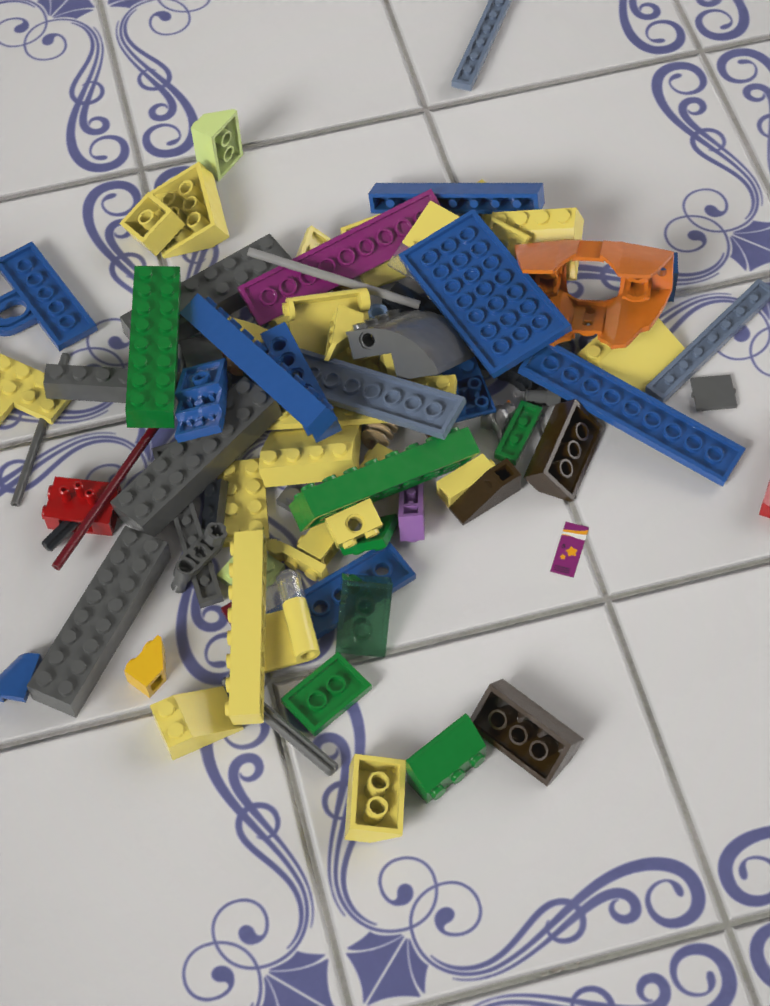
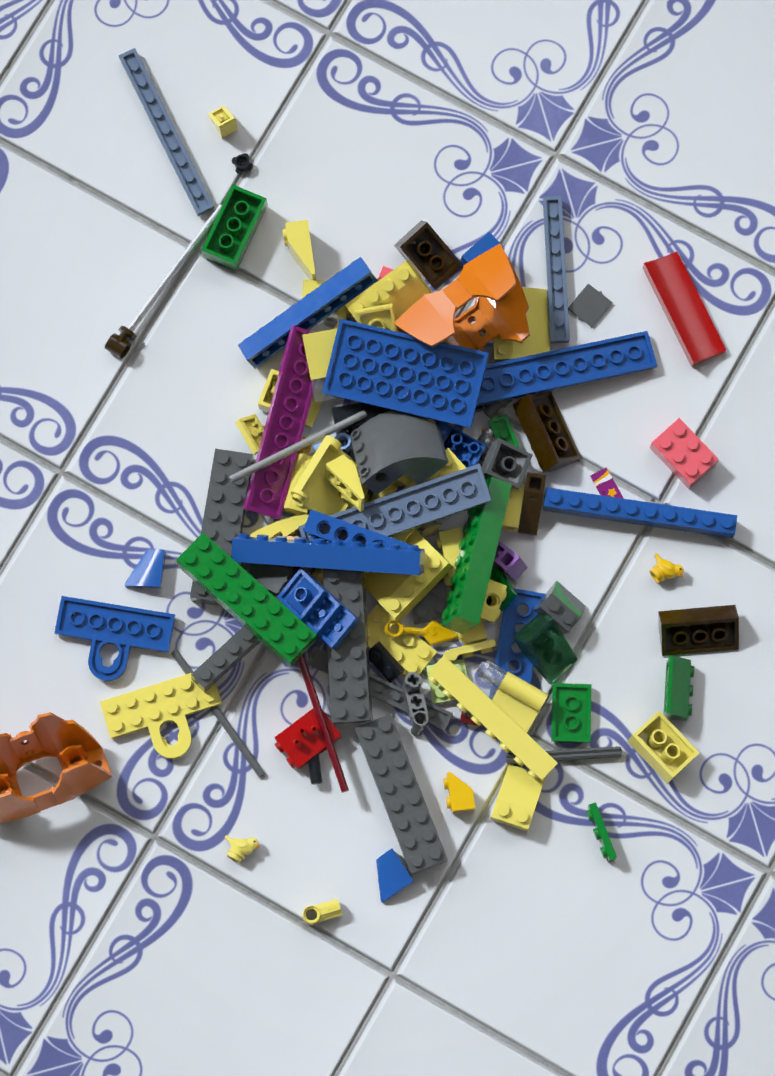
camera: 45 degrees left, 20 degrees up
light yellow brick [119,192,185,256] -> none
light yellow slope [150,162,229,259] -> none
yellowish green slope [191,109,243,182] -> none
none -> flat silver piece [105,204,222,359]
none -> slope [125,549,166,589]
none -> green brick [201,184,268,271]
none -> light yellow slope [208,105,238,138]
none -> black plate [232,153,253,174]
none -> light yellow slope [282,220,316,280]
none -> yellow piece [384,620,458,646]
none -> dark brown slope [394,220,461,289]
none -> dark grey slope [482,438,533,489]
none -> dark grey slope [533,581,585,635]
none -> blue brick [543,487,738,539]
none -> green plate [586,802,617,862]
none -> yellow animal [649,553,684,583]
none -> coral brick [650,418,719,489]

